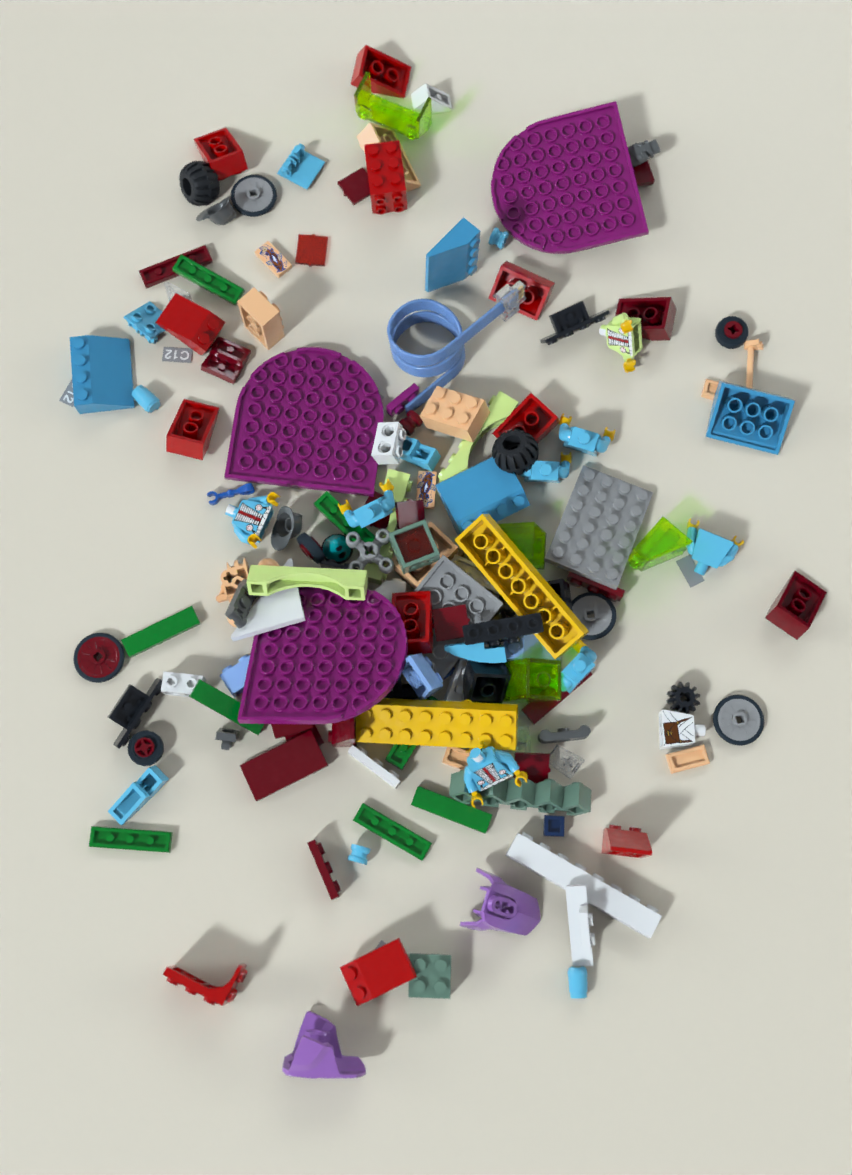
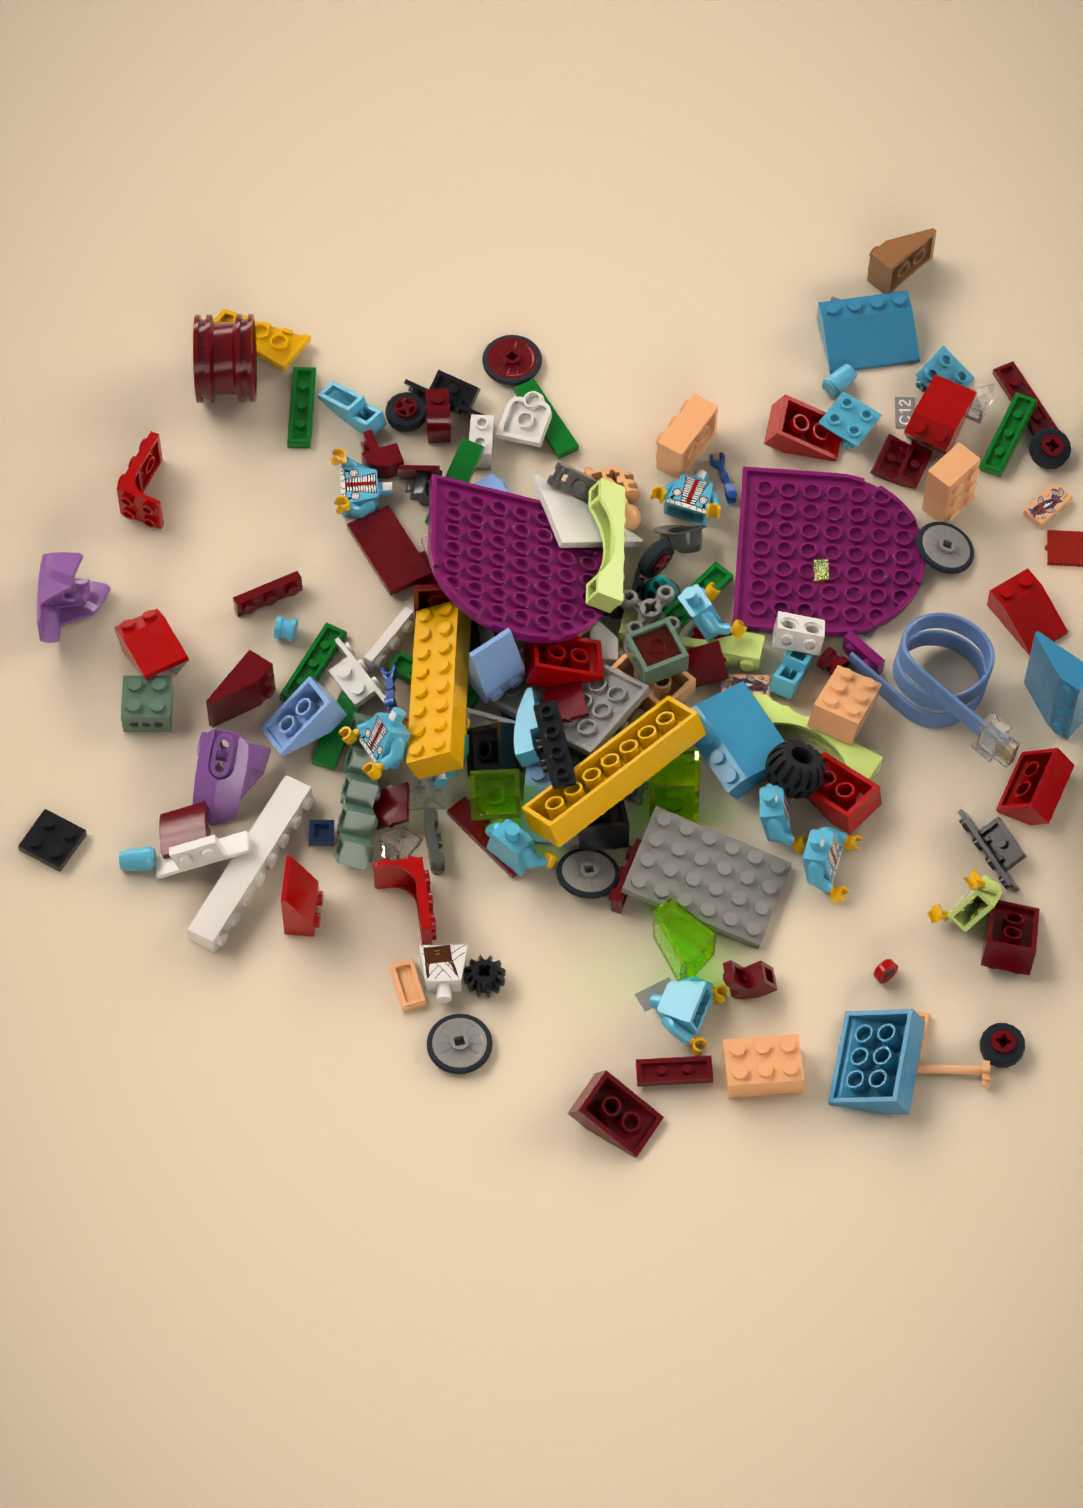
camera: 90 degrees right, 15 degrees down
none -> black plate [18,809,87,872]
none -> slope [159,801,211,859]
none -> dark red wheel [193,314,257,403]
none -> dark red slope [206,649,276,727]
none -> yellow wing [213,309,311,372]
none -> light blue slope [260,676,347,756]
none -> white bracket [328,637,390,714]
none -> torso [331,447,393,518]
none -> dark red brick [360,430,404,479]
none -> red bracket [373,856,437,945]
none -> blue piece [380,664,398,713]
none -> dark red piece [397,465,442,480]
none -> dark red brick [426,388,451,443]
none -> white plate [496,391,552,448]
none -> dark red plate [635,1055,713,1087]
none -> light nougat brick [655,394,718,479]
none -> light nougat brick [721,1034,804,1098]
none -> dark red brick [723,960,778,999]
none -> clear neon green piece [813,558,829,581]
none -> medium azure hinge [818,391,882,450]
none -> medium nougat slope [867,228,937,294]
none -> red tile [874,959,898,984]
none -> light grey wheel [916,522,974,574]
none -> red slope [987,568,1068,656]
none -> black wheel [1029,428,1071,469]

